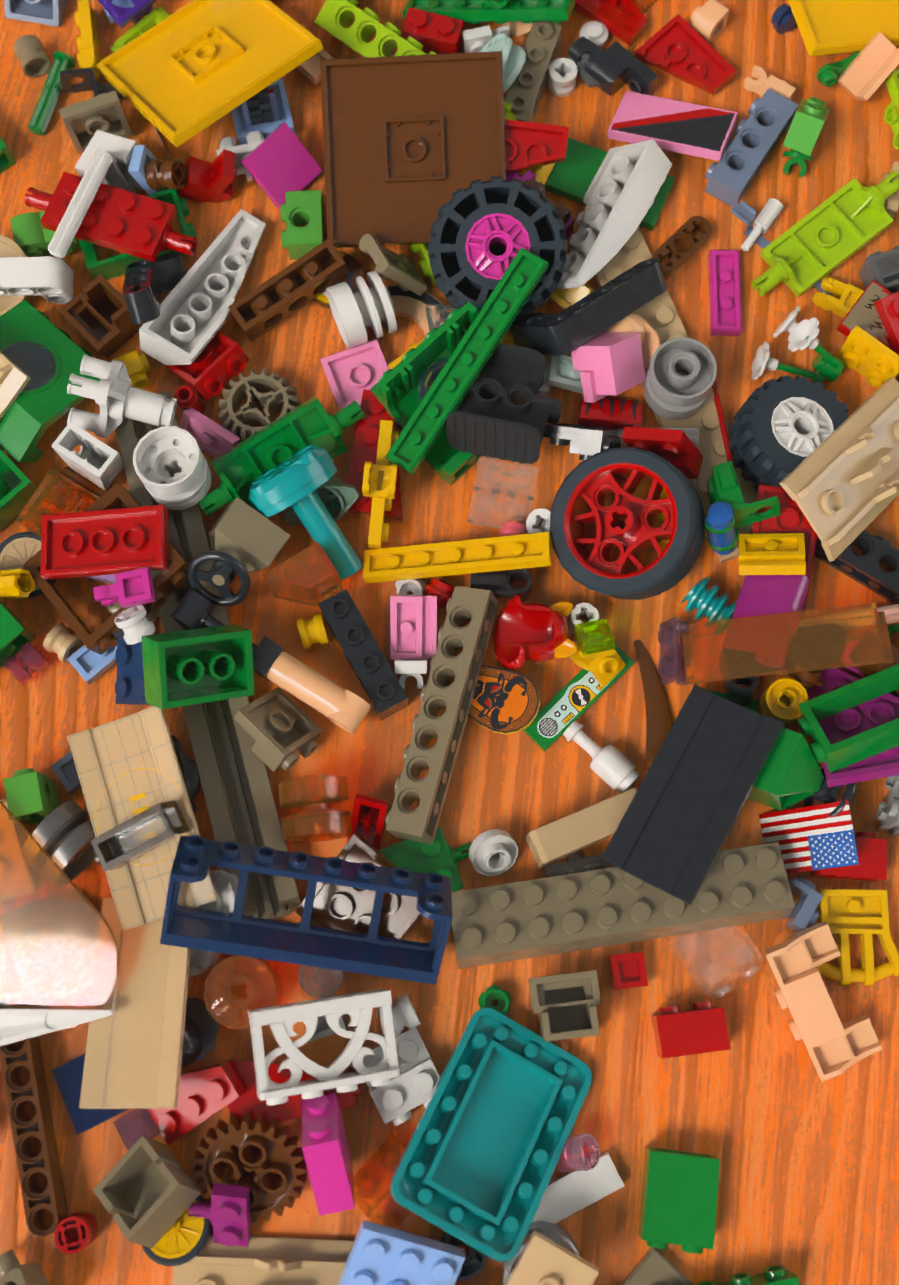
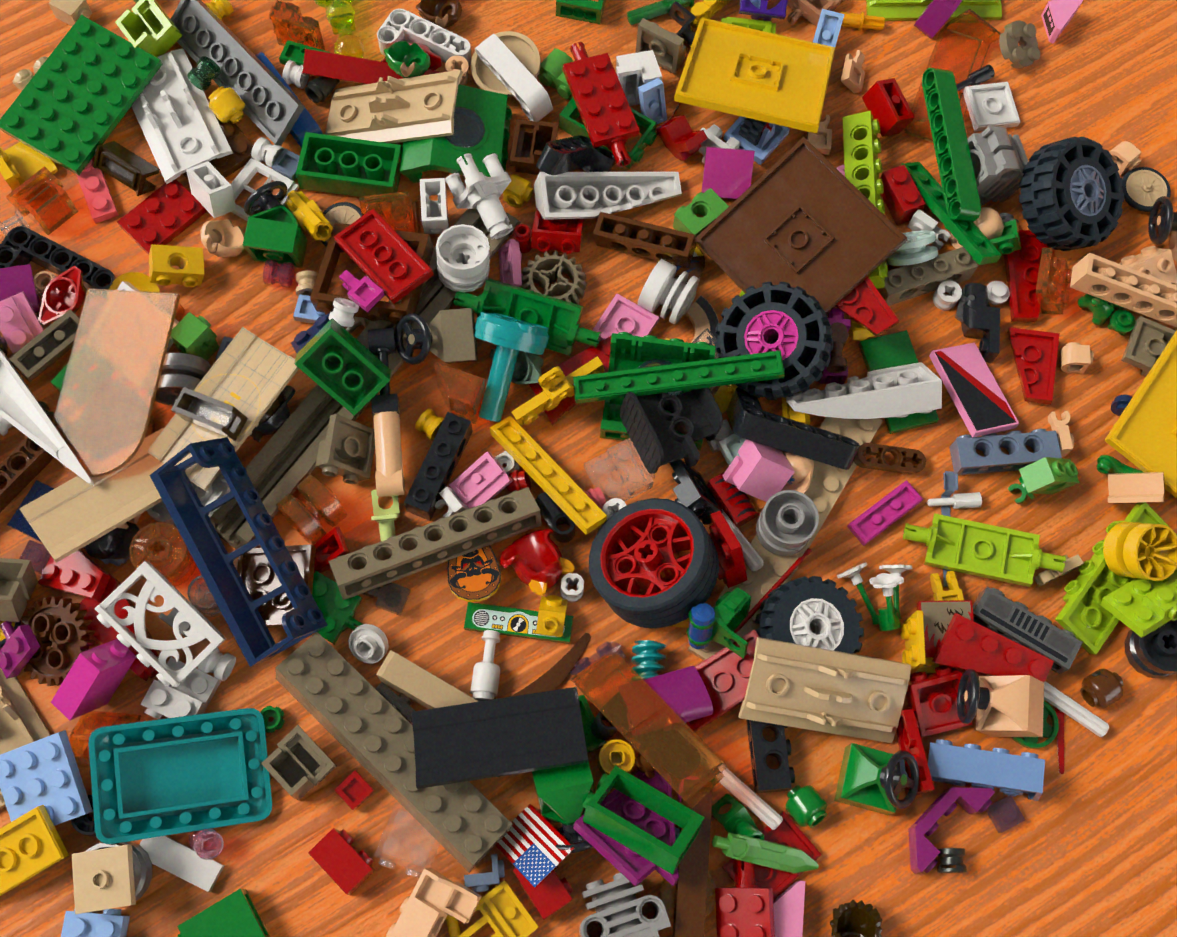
camera: 45 degrees right, 5 degrees down
white axle [48,149,112,258] -> none
reddish brown wheel [145,158,187,191] -> none
dark tan plate [359,234,428,296] -> none
clear neon green plate [574,618,615,655] -> none
yellow plate [738,533,806,575] -> none
none -> clear smoke plate [362,582,411,616]
none -> yellowish green bracket [371,490,400,541]

